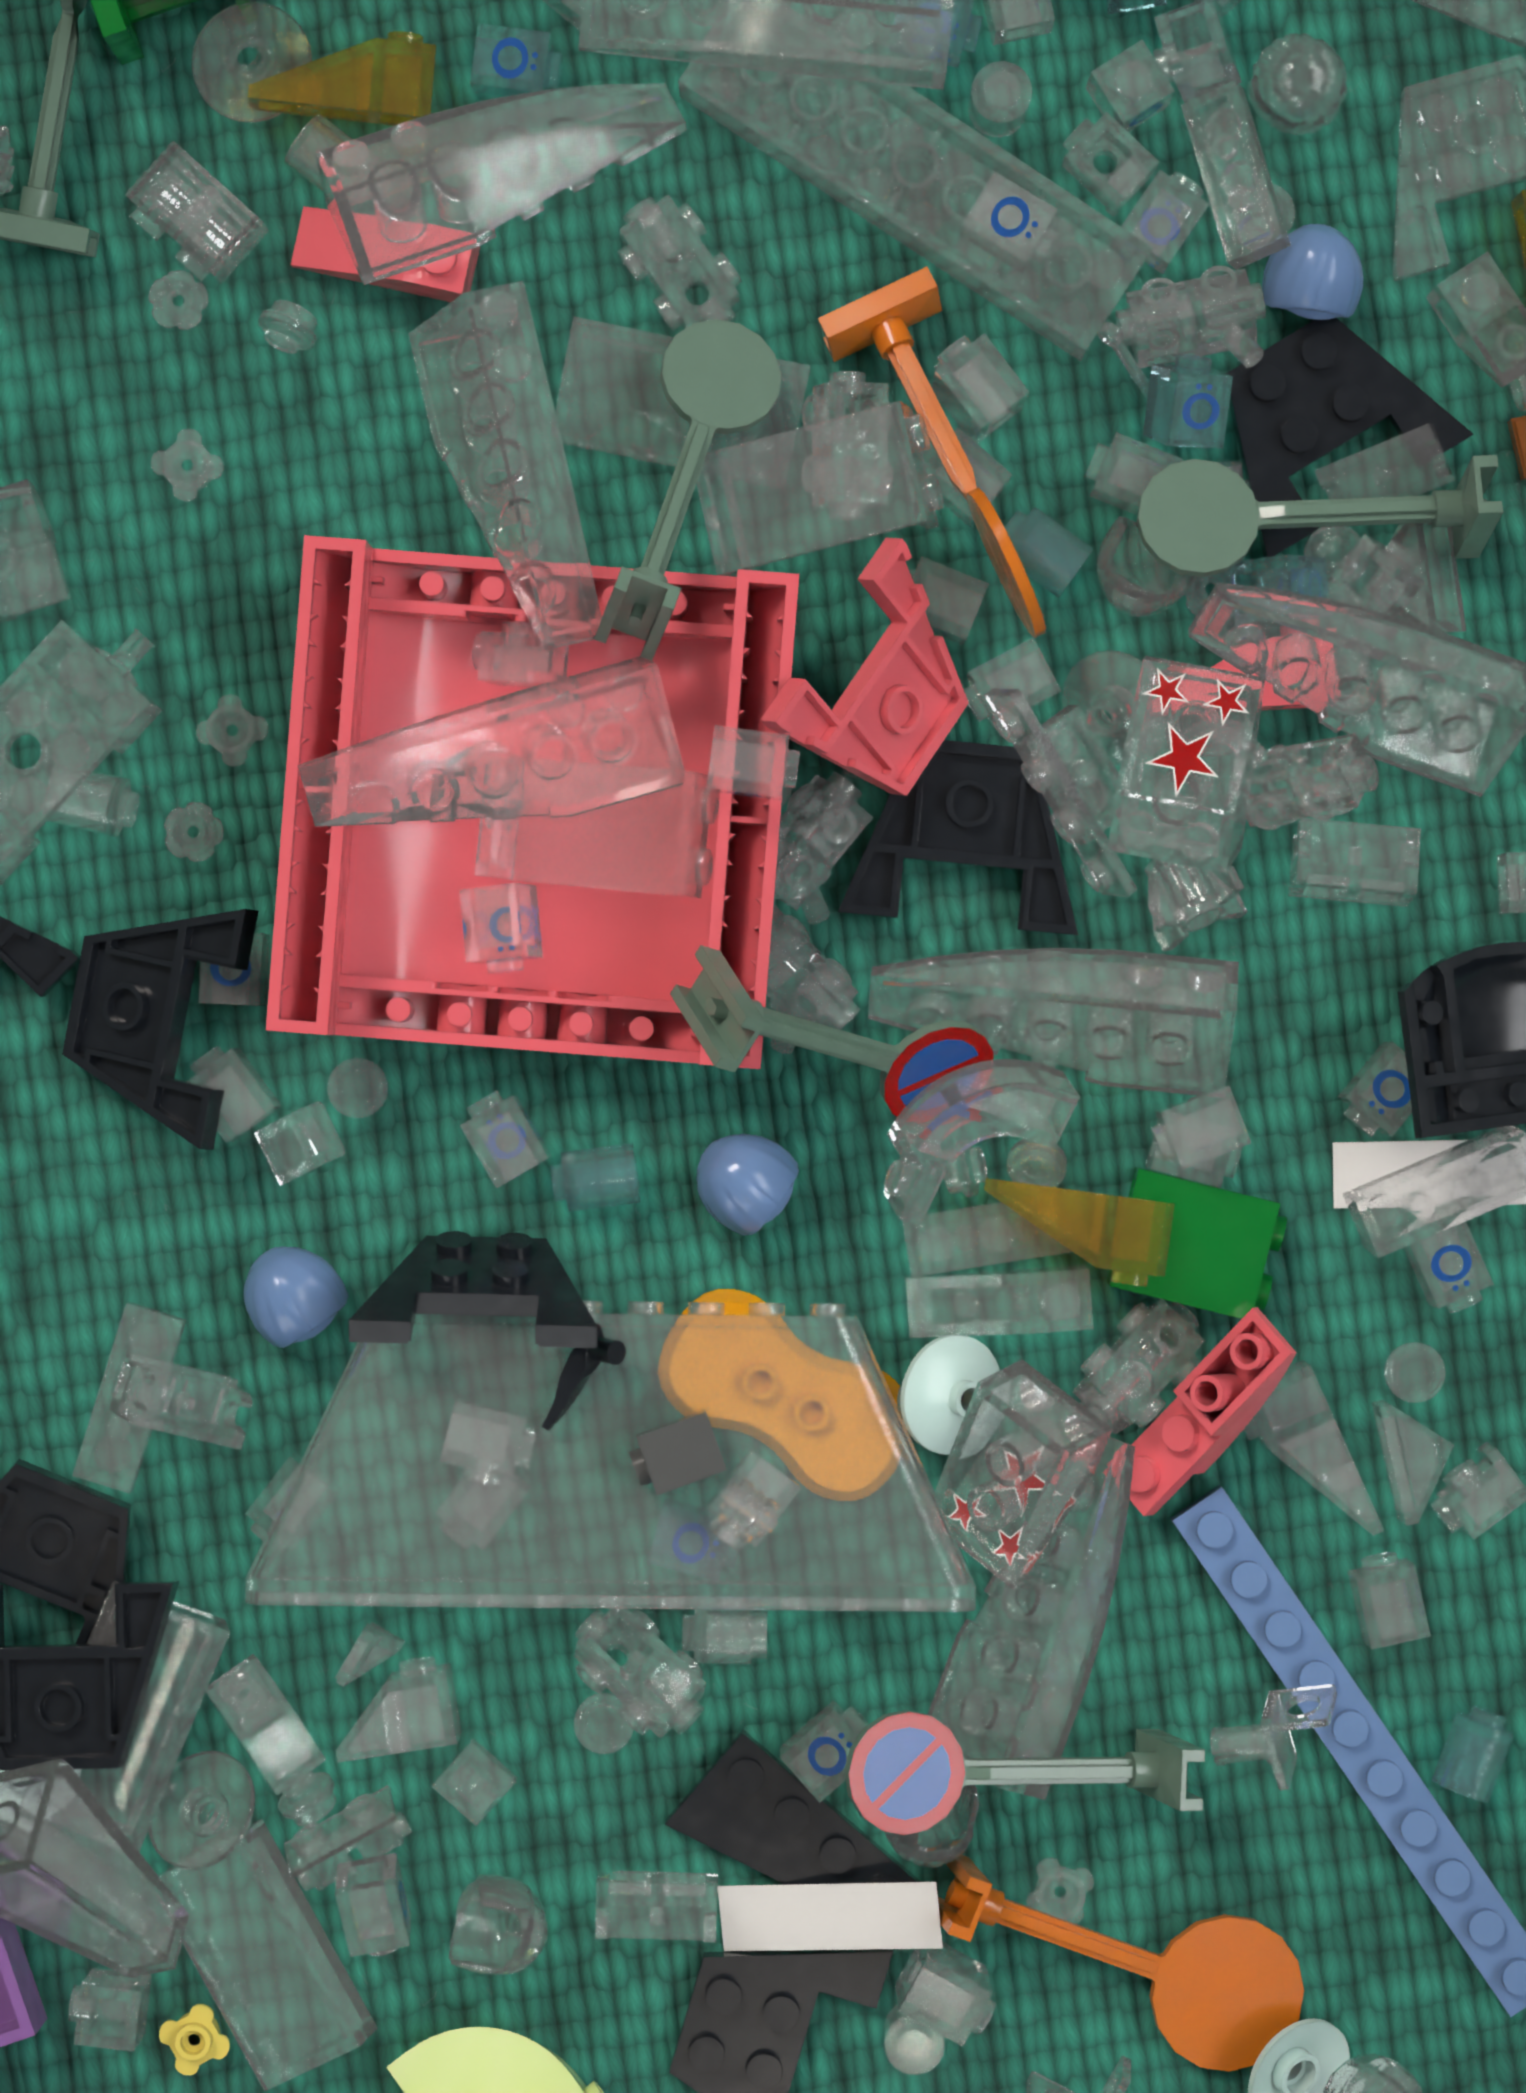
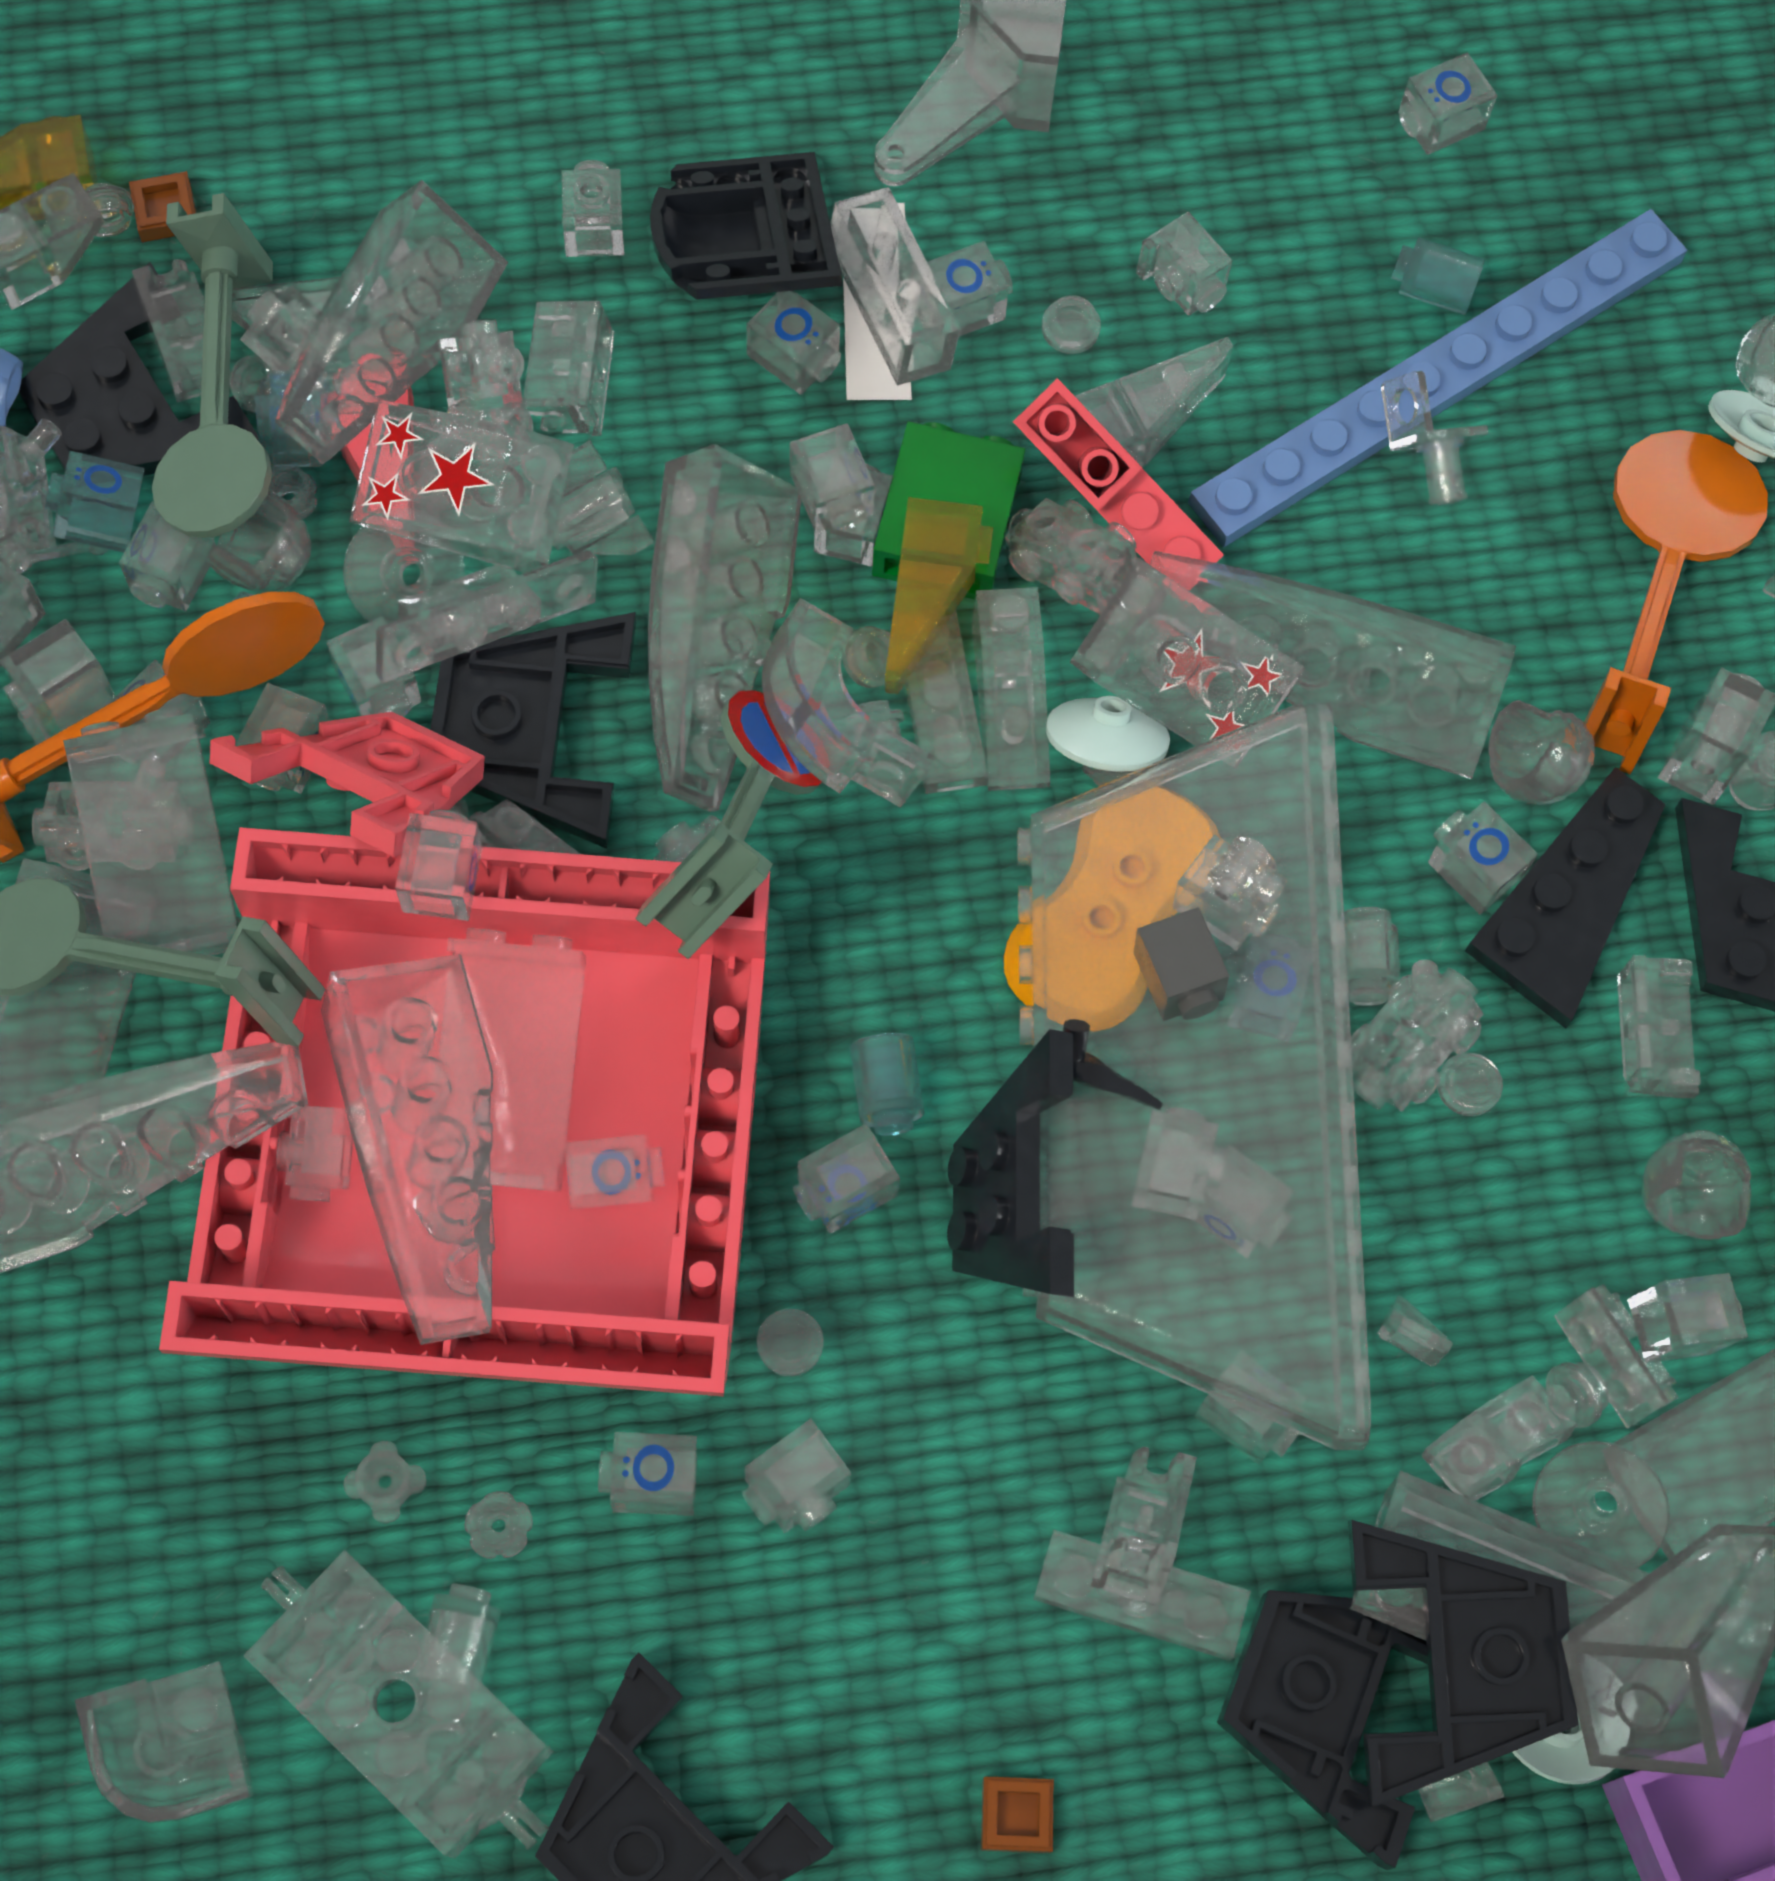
camera: 90 degrees left, 20 degrees down
black wing [62,909,259,1150] -> none
clear plate [151,429,224,502] -> none
medium blue hair [244,1246,349,1348] -> none
clear slope [254,1101,345,1186] -> none
clear slope [336,1657,462,1763] -> none
clear tile [431,1738,517,1826] -> none
medium blue hair [696,1133,799,1235] -> none
white sticker [717,1882,943,1951] -> none
piece [845,1710,1205,1835] -> none
clear plate [1026,1857,1094,1924] -> none
clear brick [1348,1552,1431,1649] -> none
clear slope [1371,1400,1454,1526] -> none

